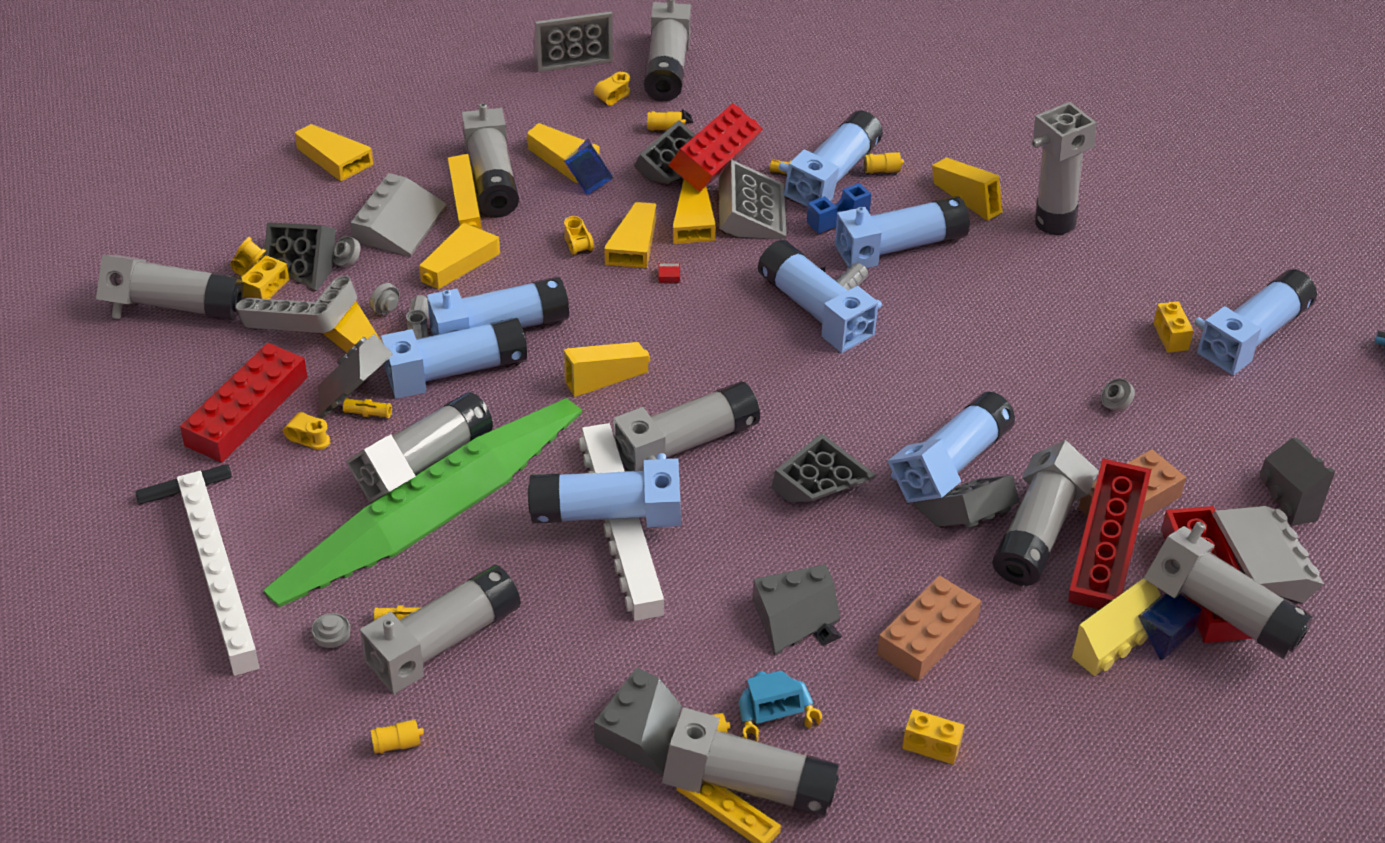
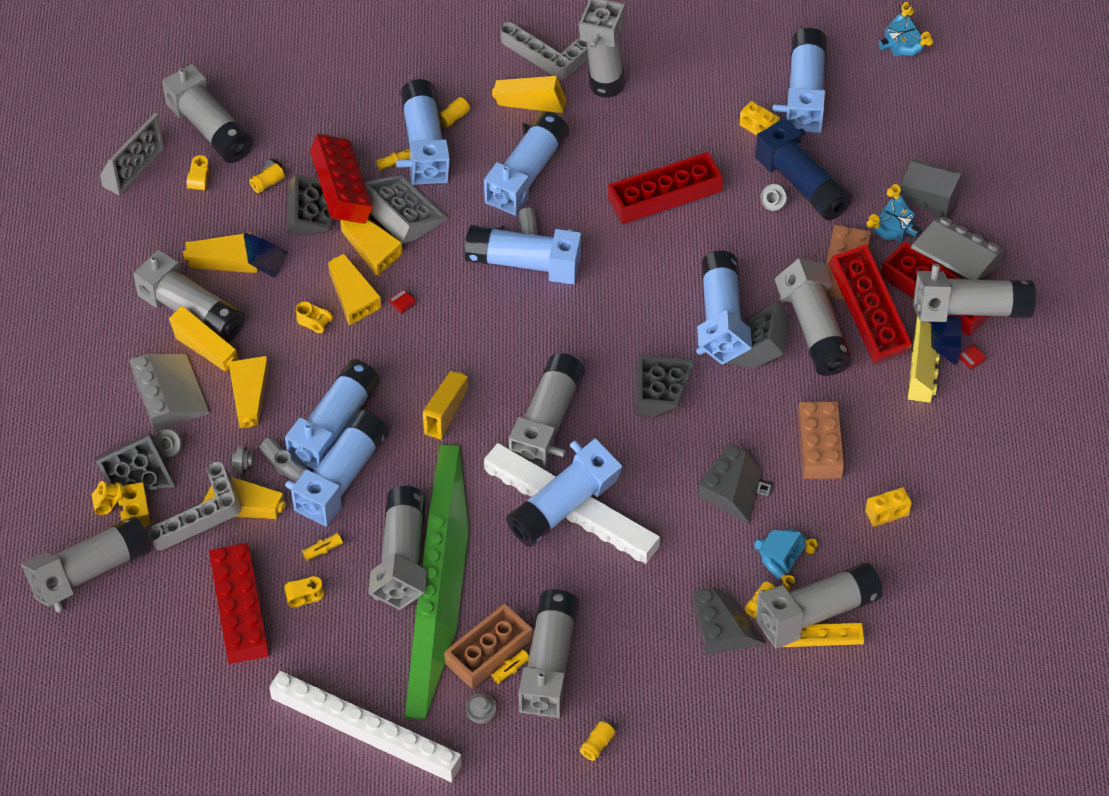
camera: 40 degrees left, 10 degrees up
black axle [135,464,232,504] -> none
yellow slope [294,124,374,181] -> none
dark grey wedge [318,334,393,419] -> none
blue arch [806,183,871,234] -> none
none -> nougat brick [444,603,532,690]
none -> light grey beam [500,22,588,80]
none -> red brick [608,152,723,225]
none -> dark blue piece [755,118,852,220]
none -> dark azure torso [867,184,921,242]
none -> red tile [959,345,986,370]

